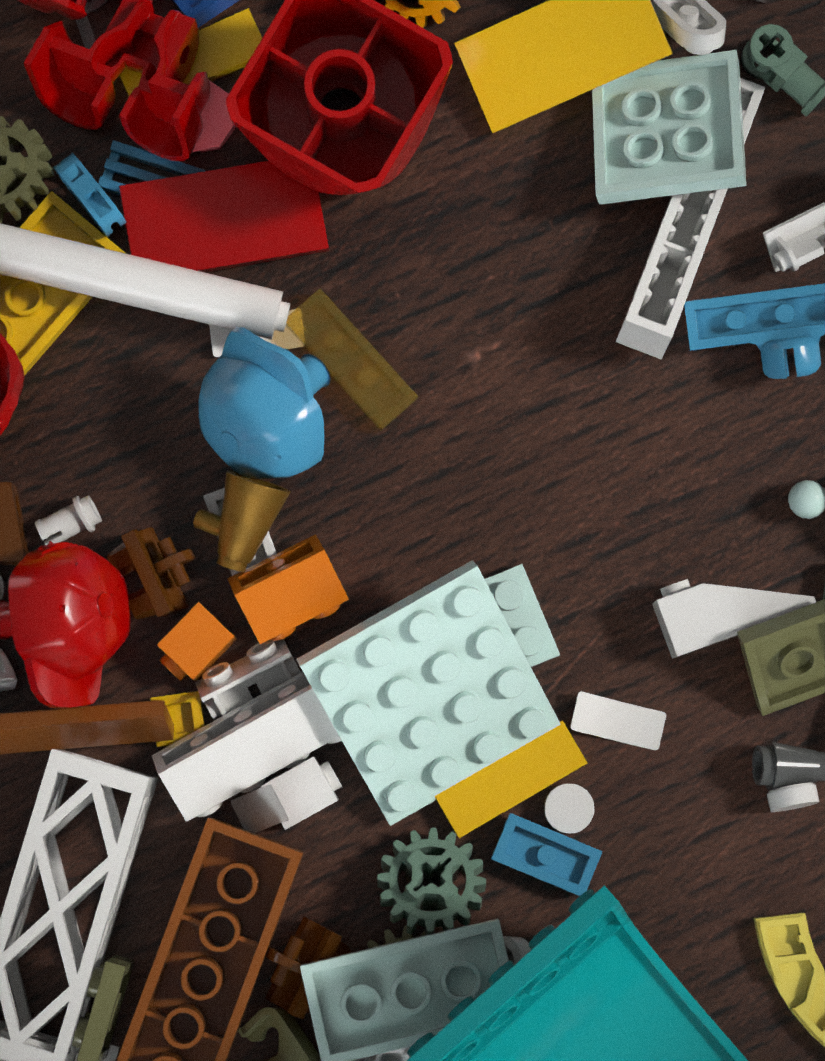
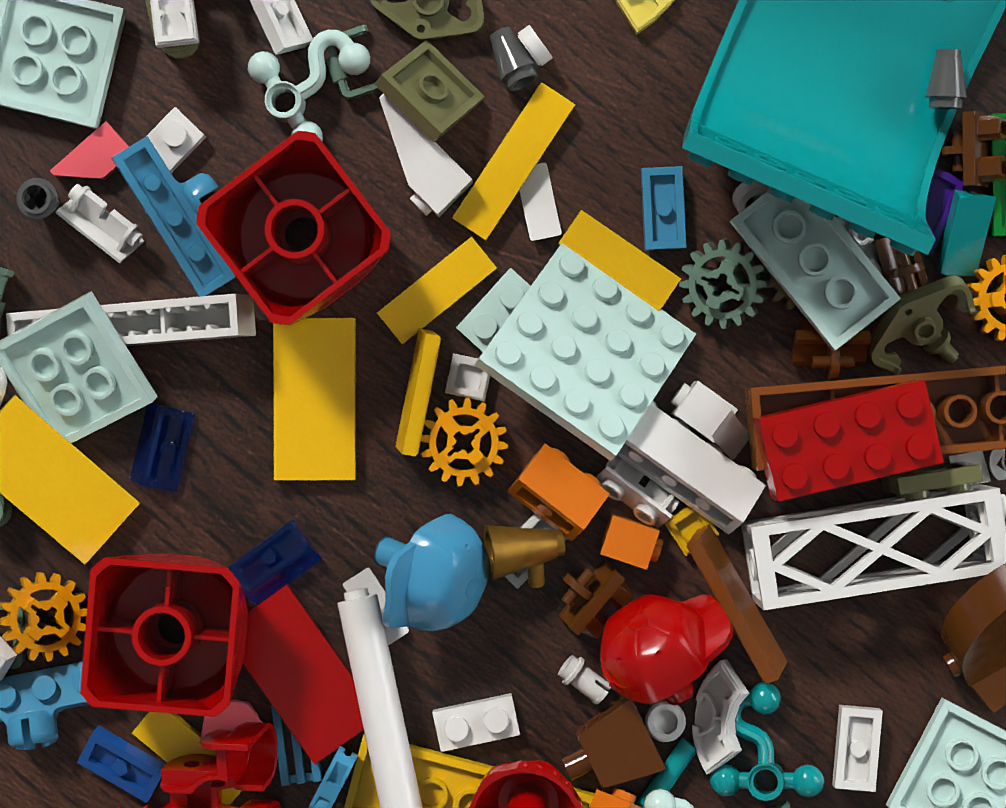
camera: 110 degrees left, 5 degrees up
clear yellow tile [286,288,418,431] -> none
white tile [544,784,594,834] -> none
none -> clear blue slope [130,403,195,492]
none -> red piece [196,131,391,325]
none -> clear blue slope [228,519,321,605]
none -> yellow tile [273,318,356,480]
none -> yellow tile [377,237,497,345]
none -> yellow tile [395,328,441,456]
none -> light orange gear [421,398,508,486]
none -> white plate [432,693,520,752]
none -> white tile [445,353,490,401]
none -> yellow tile [452,82,575,241]
none -> red brick [752,380,944,502]

